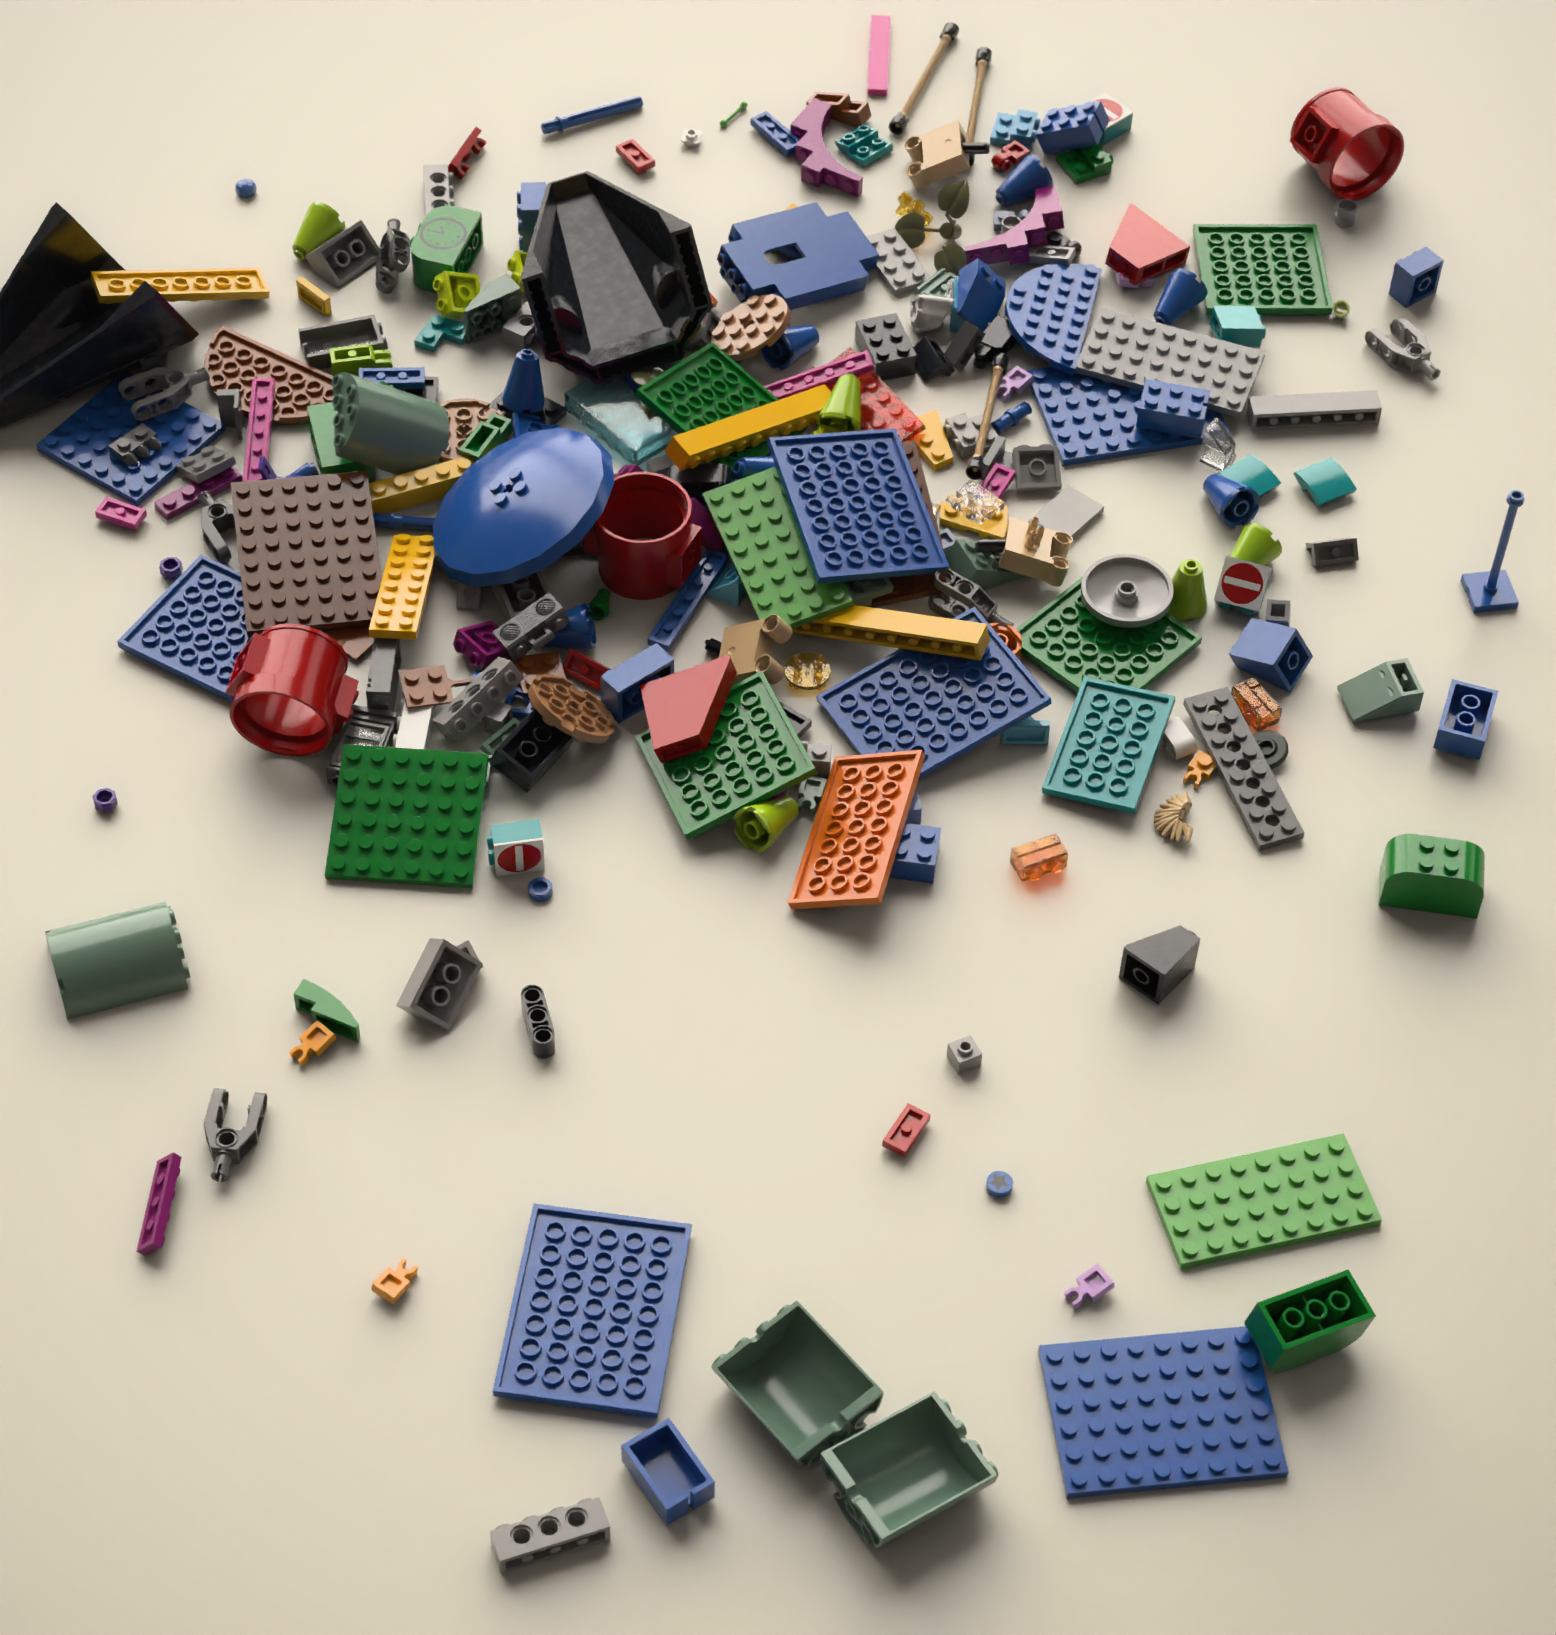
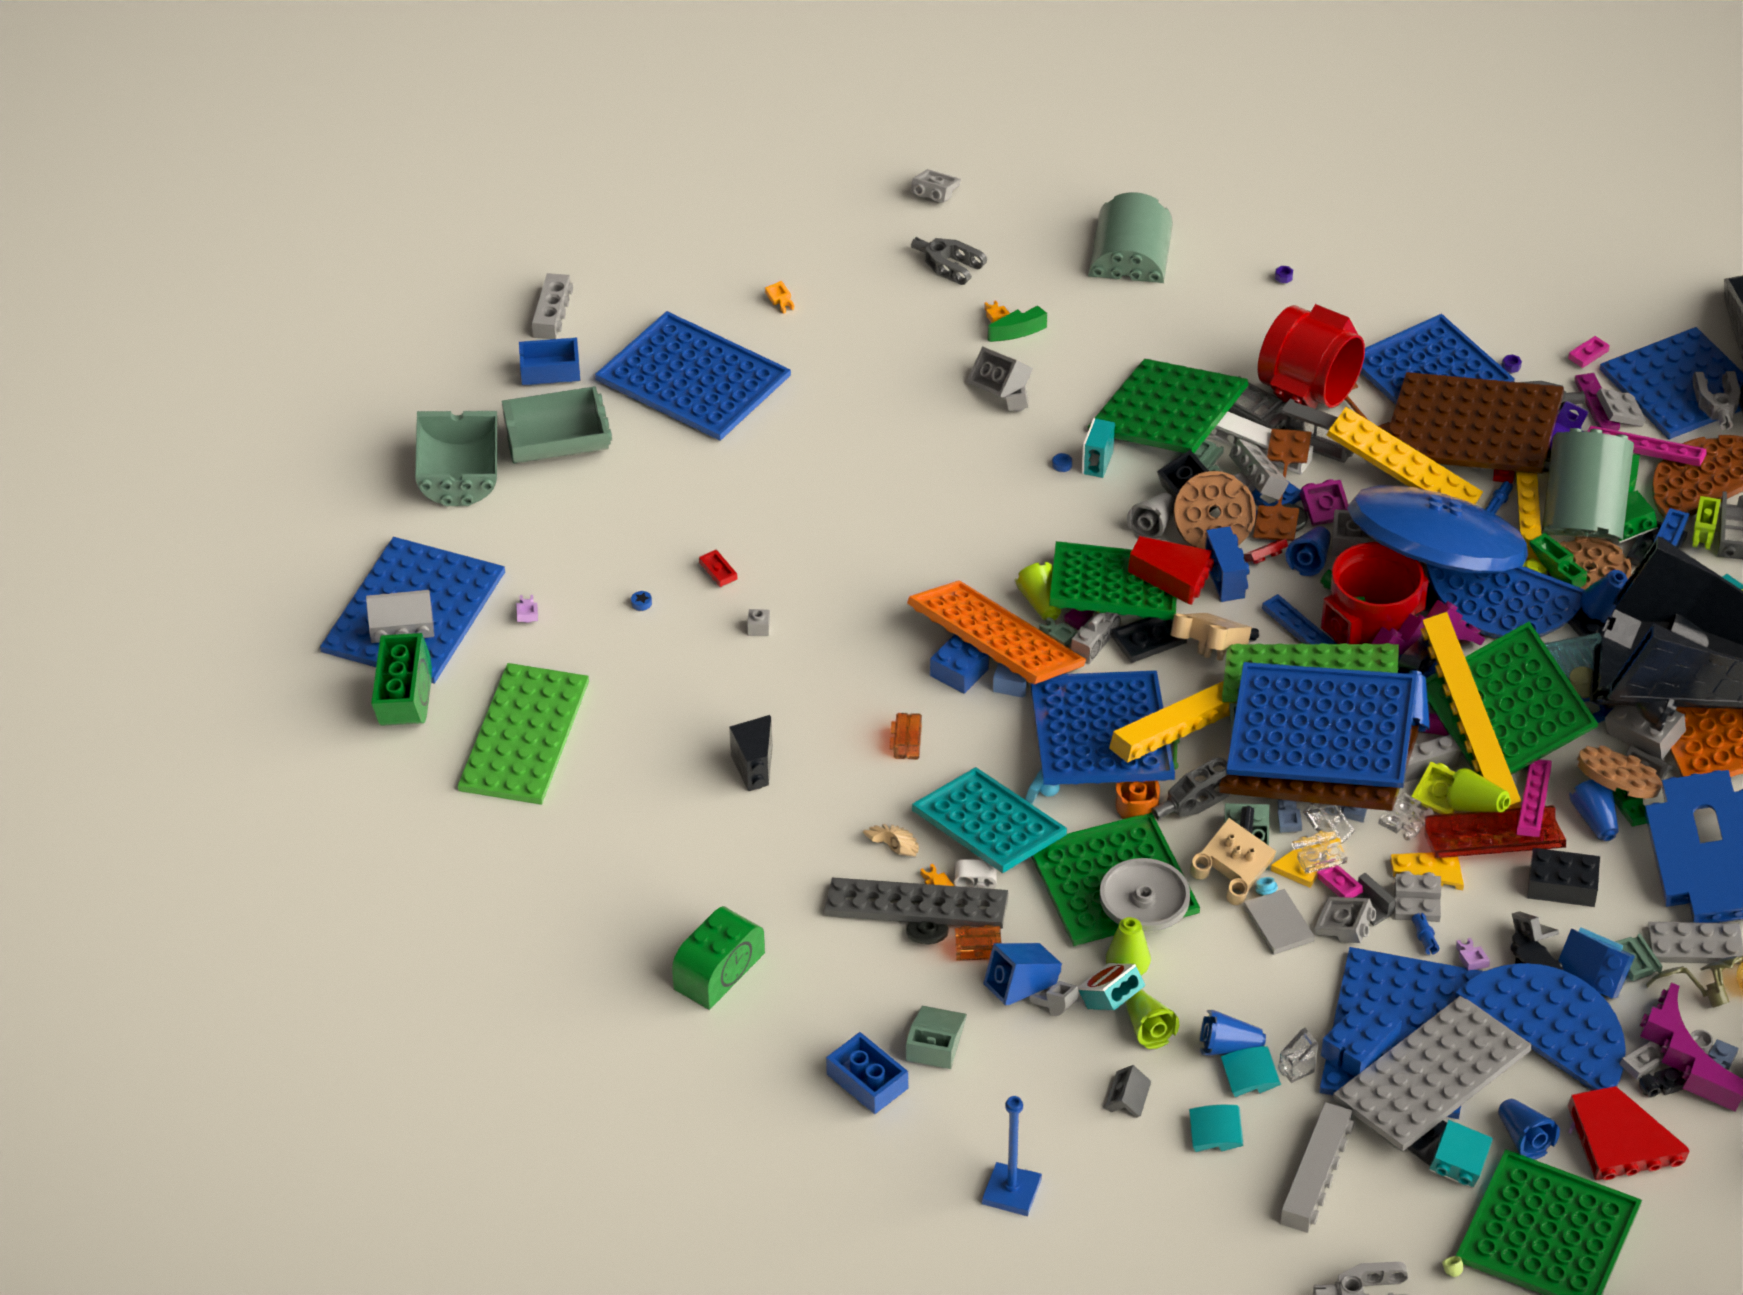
camera: 120 degrees right, 5 degrees down
dark grey plate [108,423,161,466] -> none
magenta plate [136,1152,182,1256] -> none
dark grey panel [217,389,244,440] -> none
dark grey piece [492,592,570,662] -> none
black beam [521,985,555,1059] -> none
clear yellow plate [785,652,831,690] -> none
white piece [909,279,954,333] -> none
black panel [913,336,955,382] -> none
hose [966,352,1009,480] -> none
none -> light grey slope [366,590,434,643]
none -> light grey plate [911,169,961,203]
none -> light grey cone [1127,493,1175,539]

